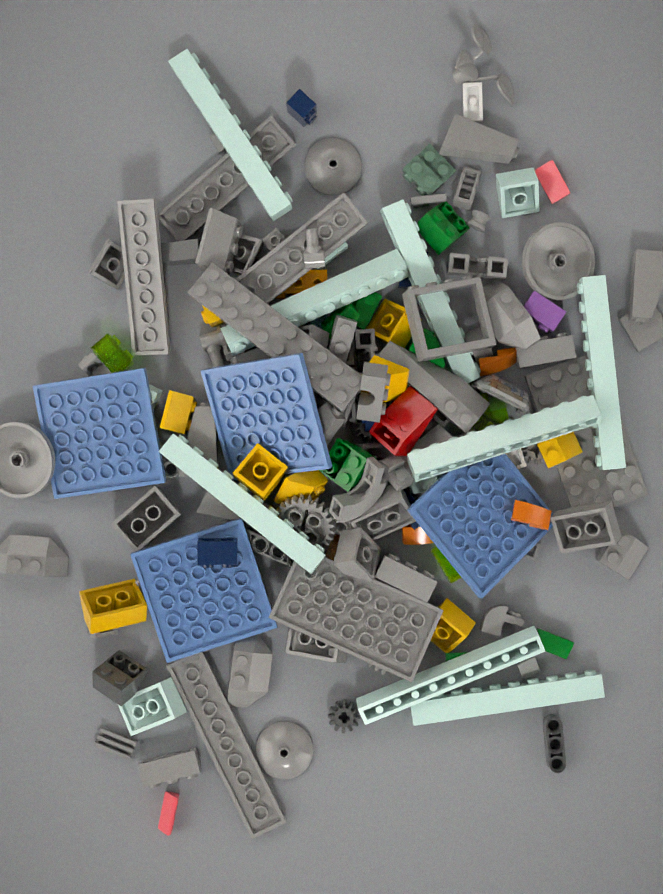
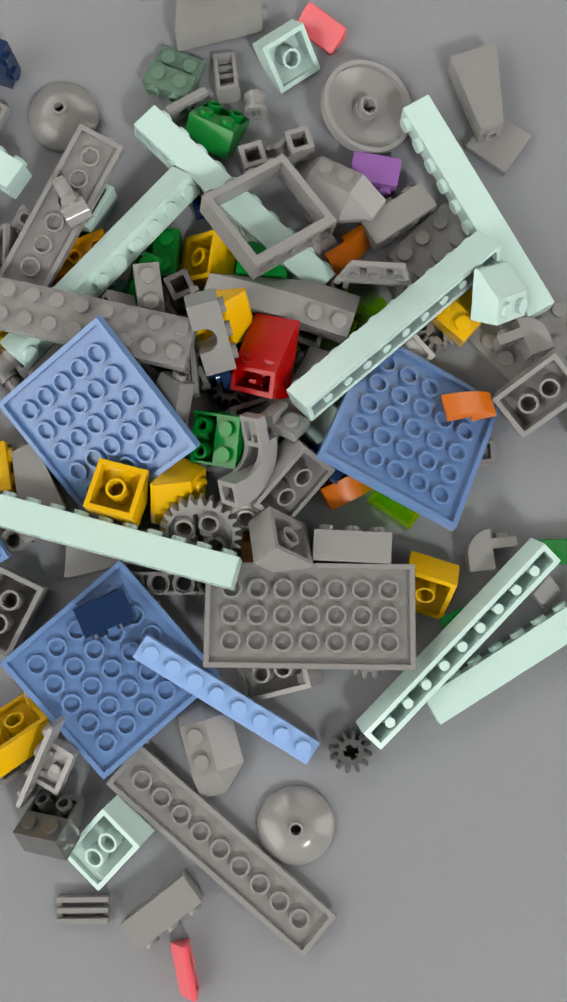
camera: 20 degrees left, 5 degrees down
none -> light grey bracket [15,715,79,809]
none -> light blue plate [132,634,320,764]
none -> light aqua slope [471,261,528,326]
none -> light grey brick [491,317,555,361]

